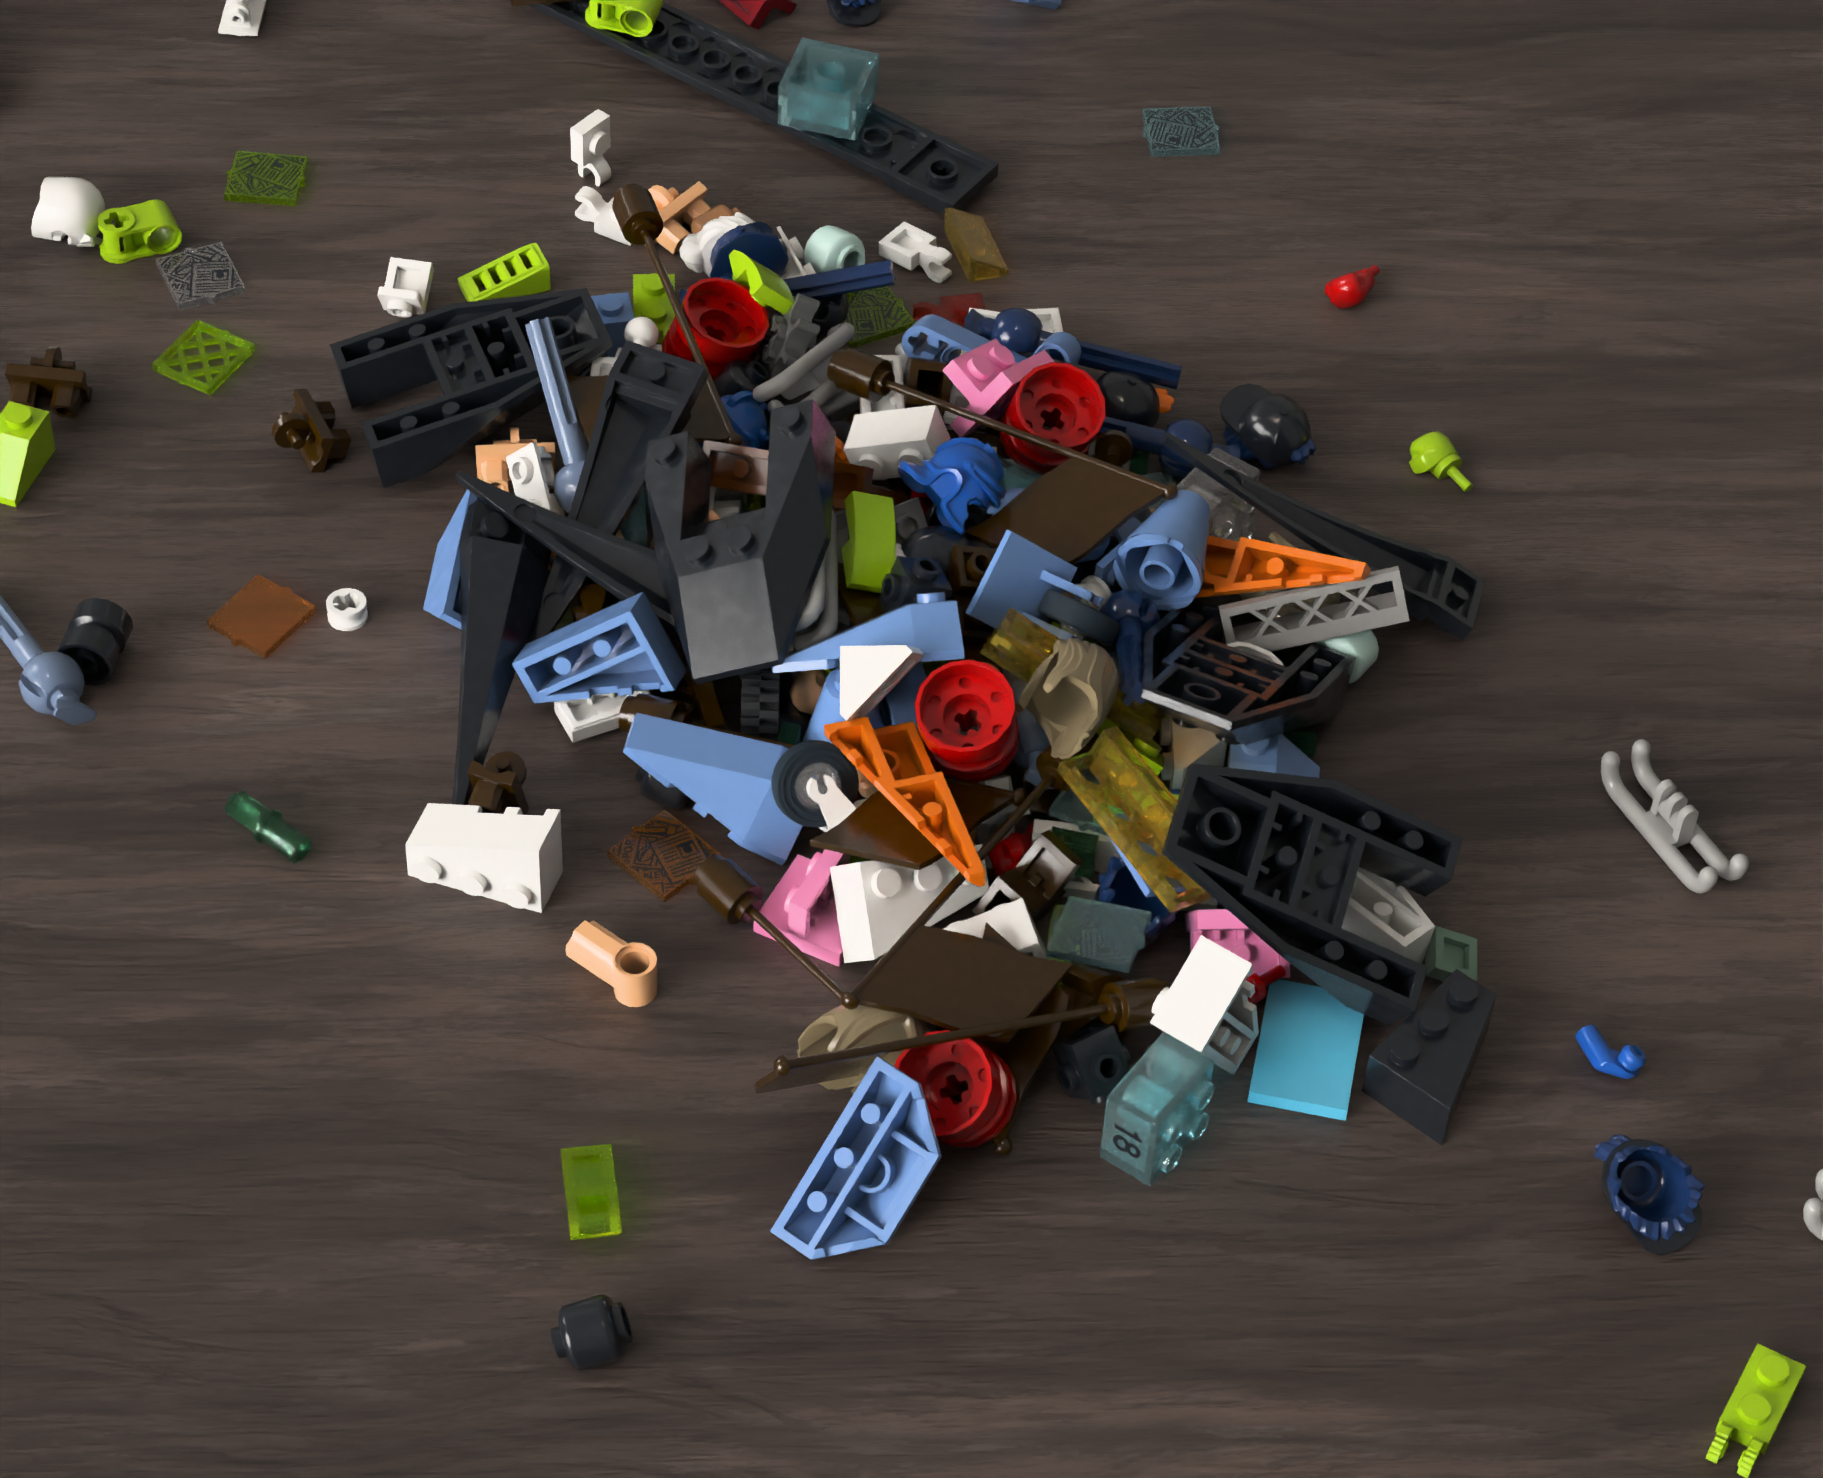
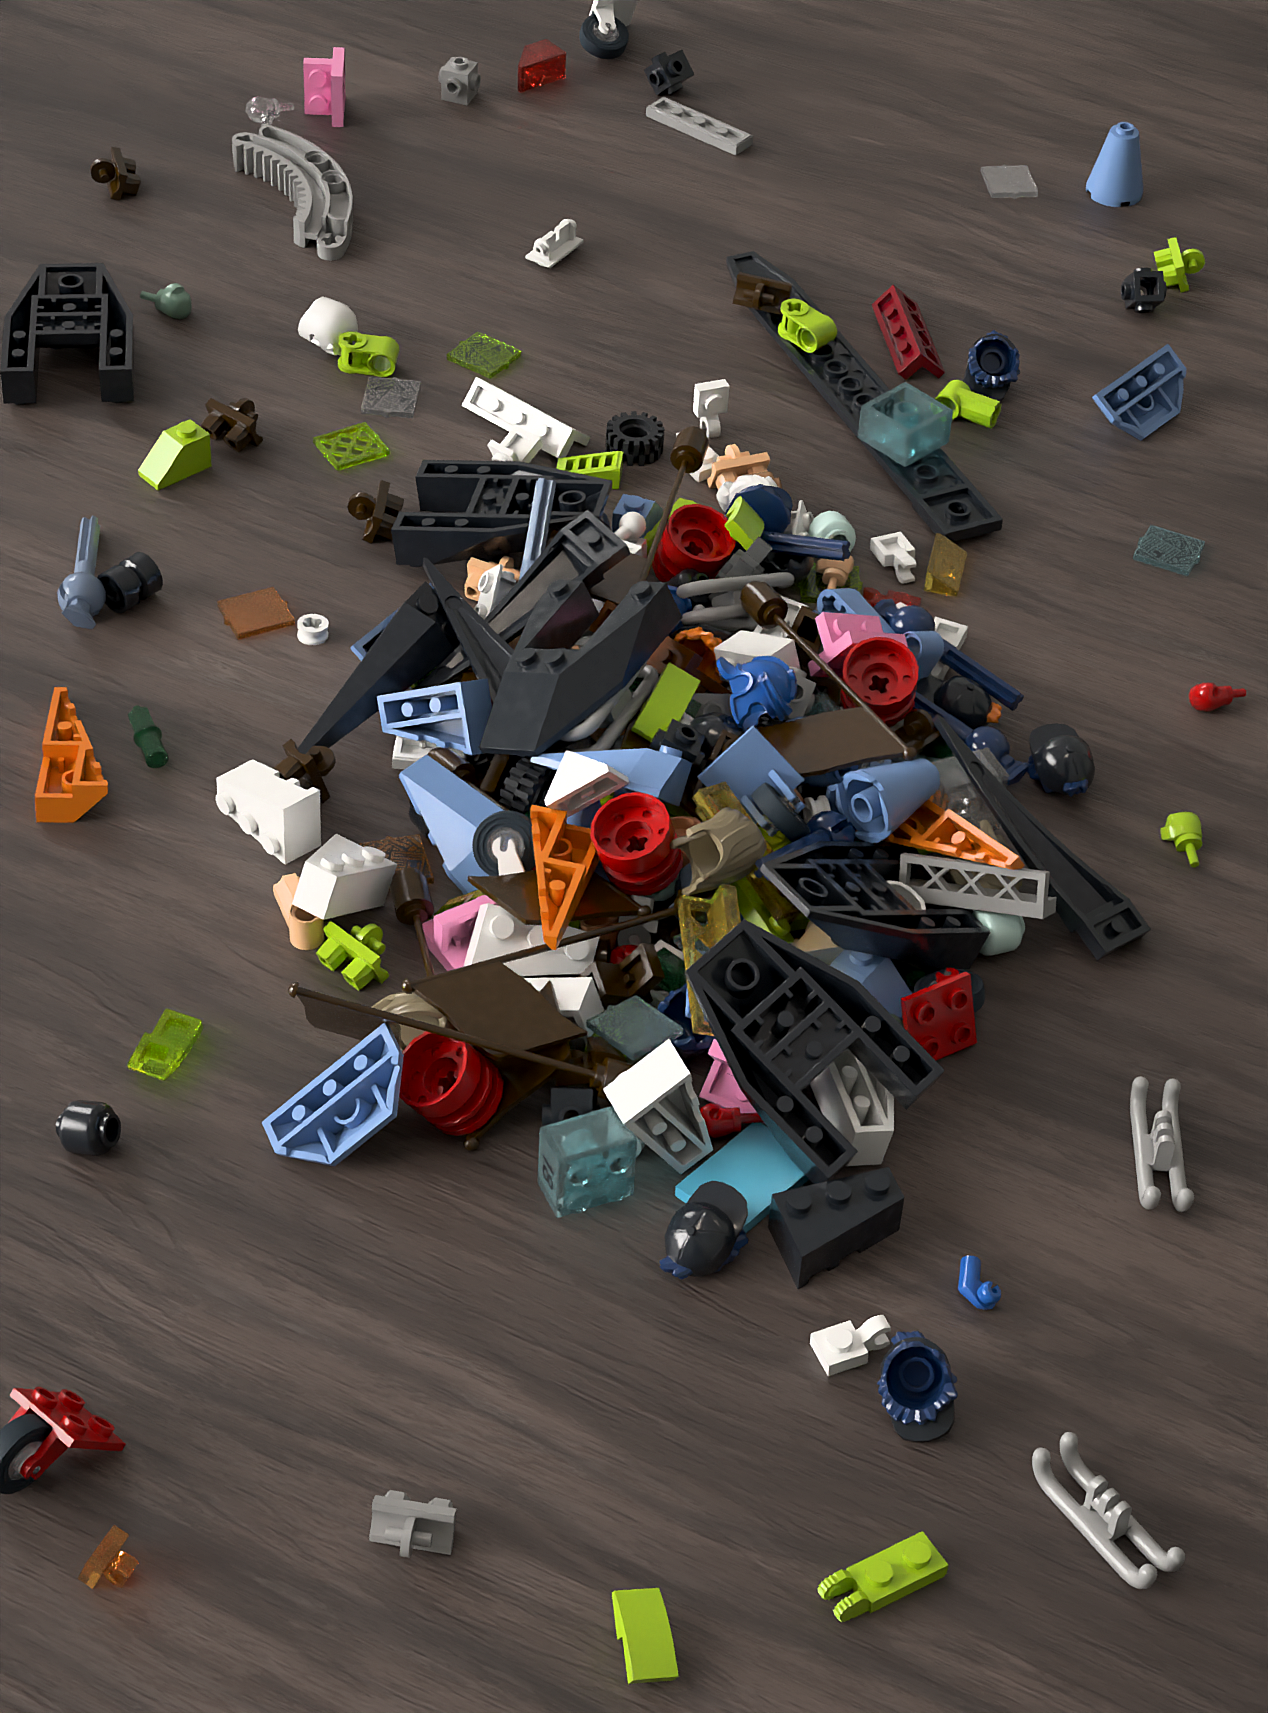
camera: 30 degrees right, 5 degrees down
sand green plate [1425,926,1477,981] -> none
none -> orange wedge [35,687,108,823]
none -> white wedge [292,834,397,920]
none -> lime hips [316,921,389,991]
none -> clear neon green sticker [429,889,485,919]
none -> white fence [462,377,591,458]
none -> black tyre [605,411,665,466]
none -> black hair [659,1181,749,1280]
none -> white plate [810,1315,891,1376]
none -> light nougat piece [816,555,854,589]
none -> red plate [901,968,985,1061]
none -> lime piece [933,380,1002,429]

